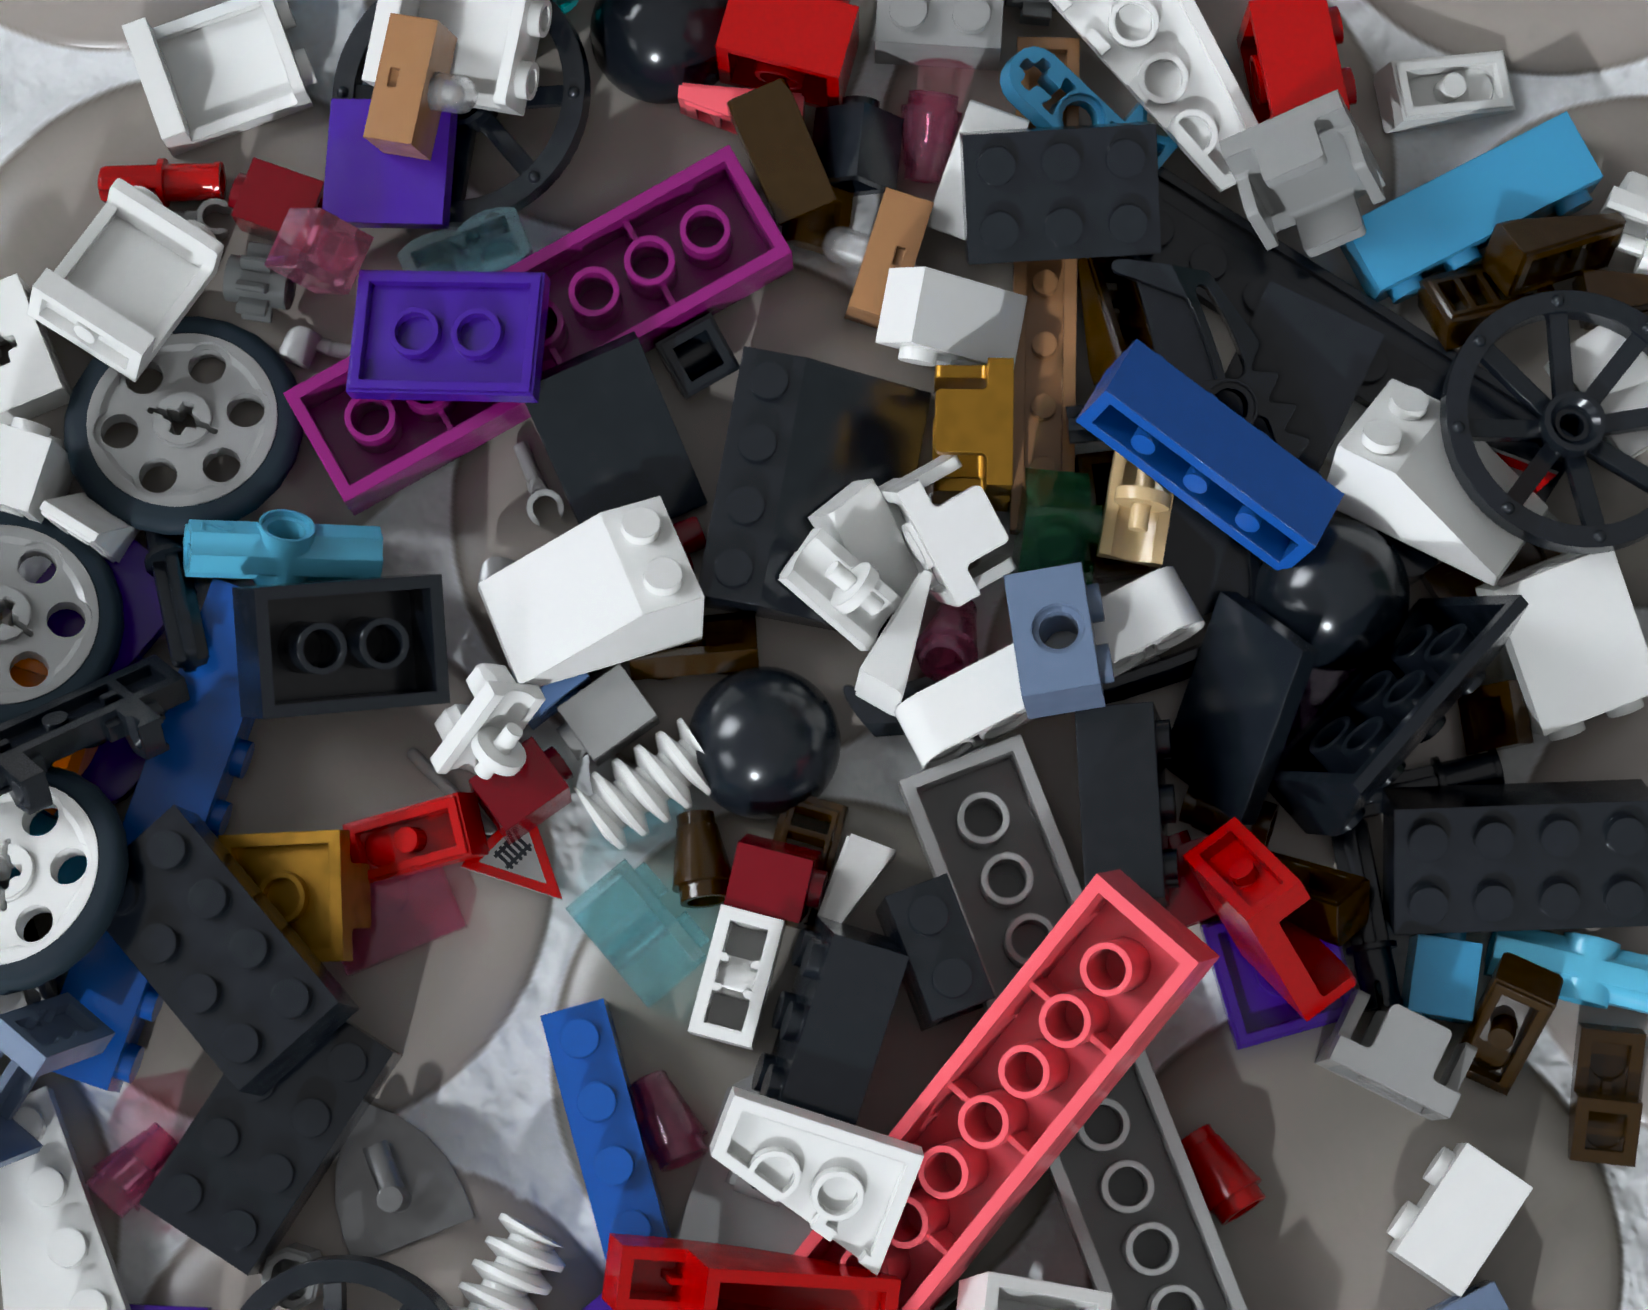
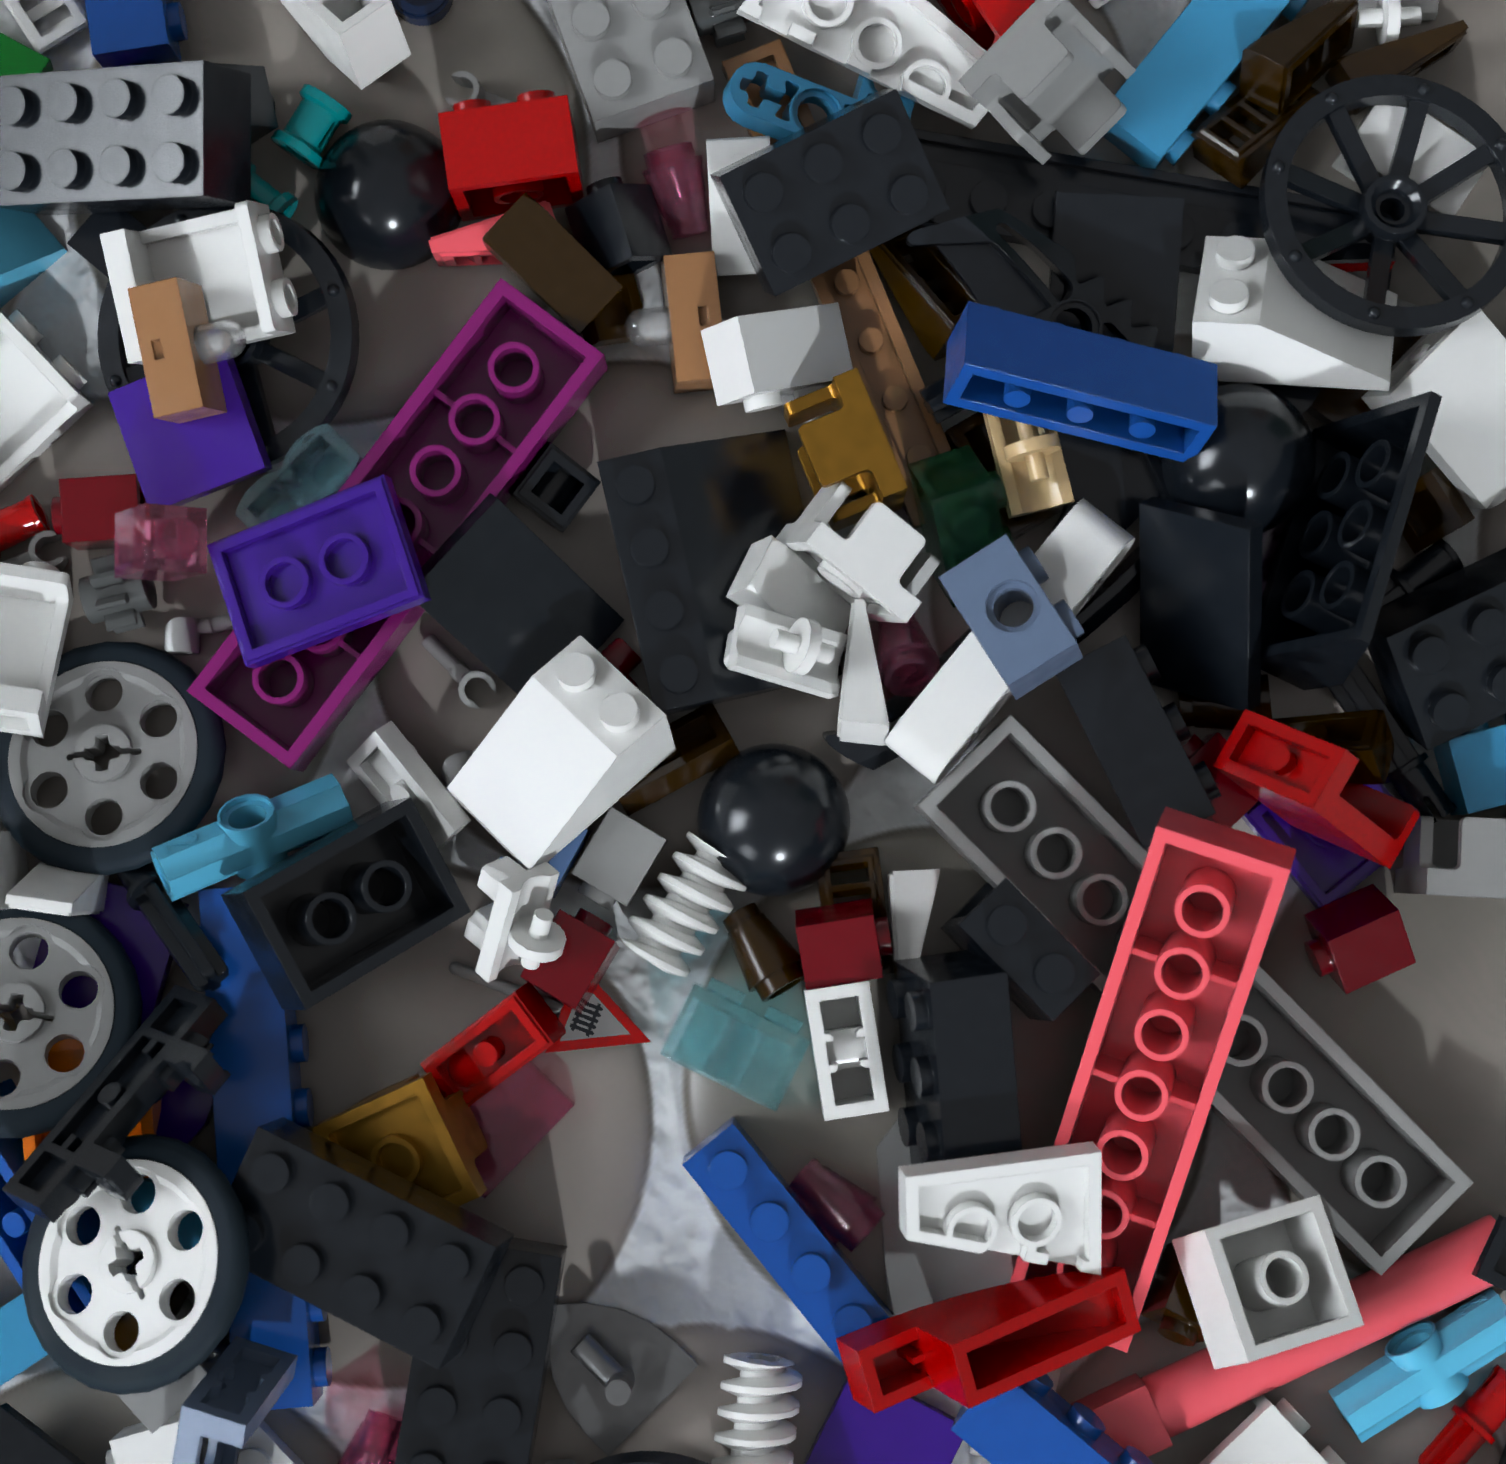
camera: 30 degrees left, 5 degrees up
red cone [1181,1124,1265,1226] -> none
none -> white plate [346,720,471,850]
none -> dark red brick [1304,884,1416,994]

